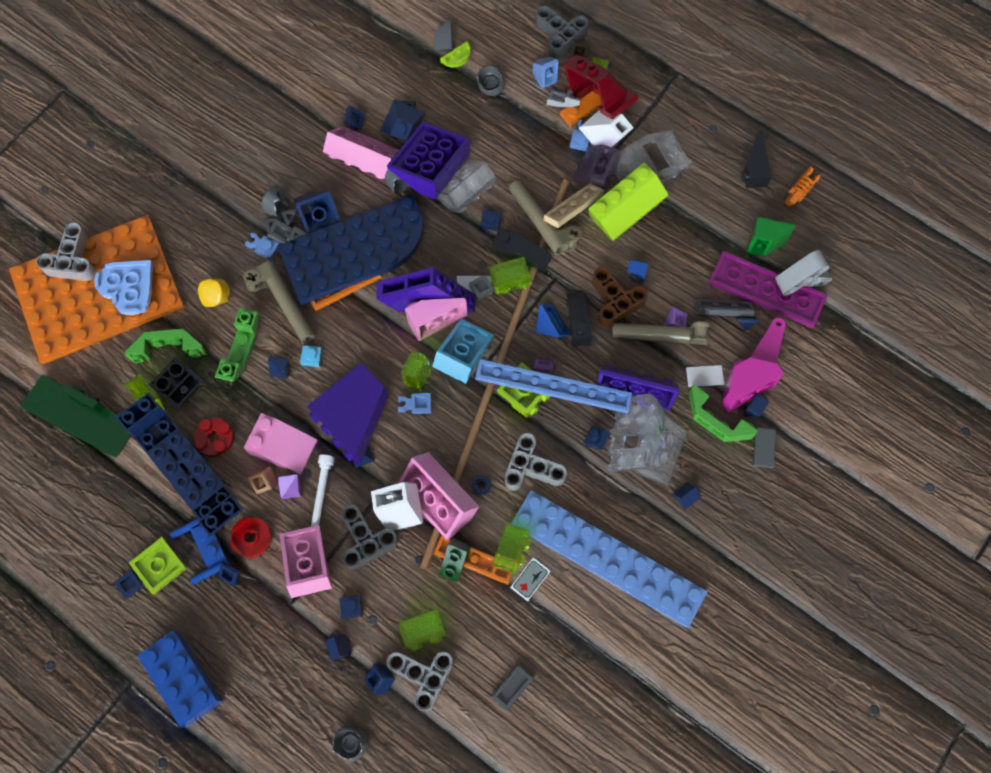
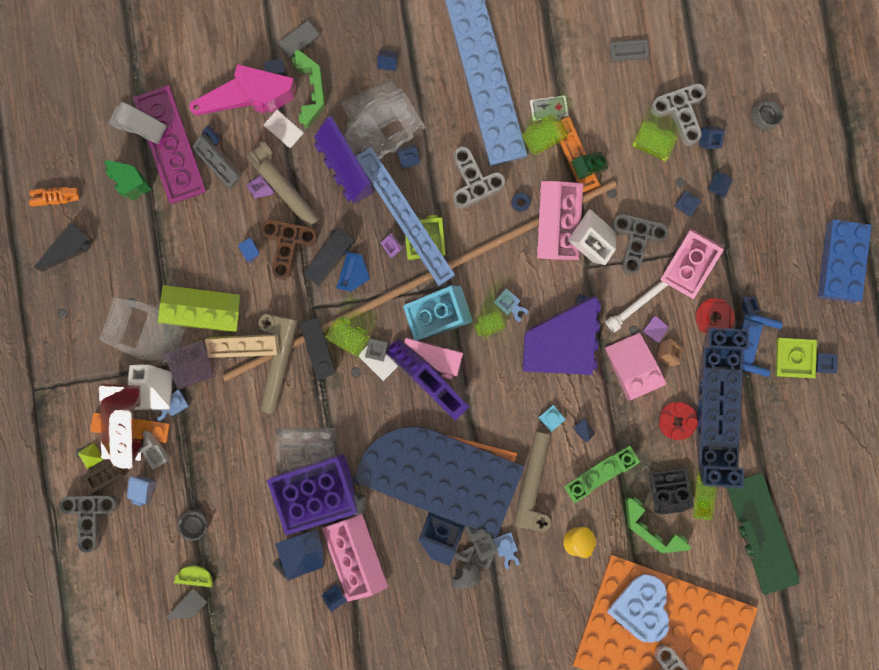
camera: 140 degrees left, 15 degrees up
dark blue plate [480,209,501,231] -> none

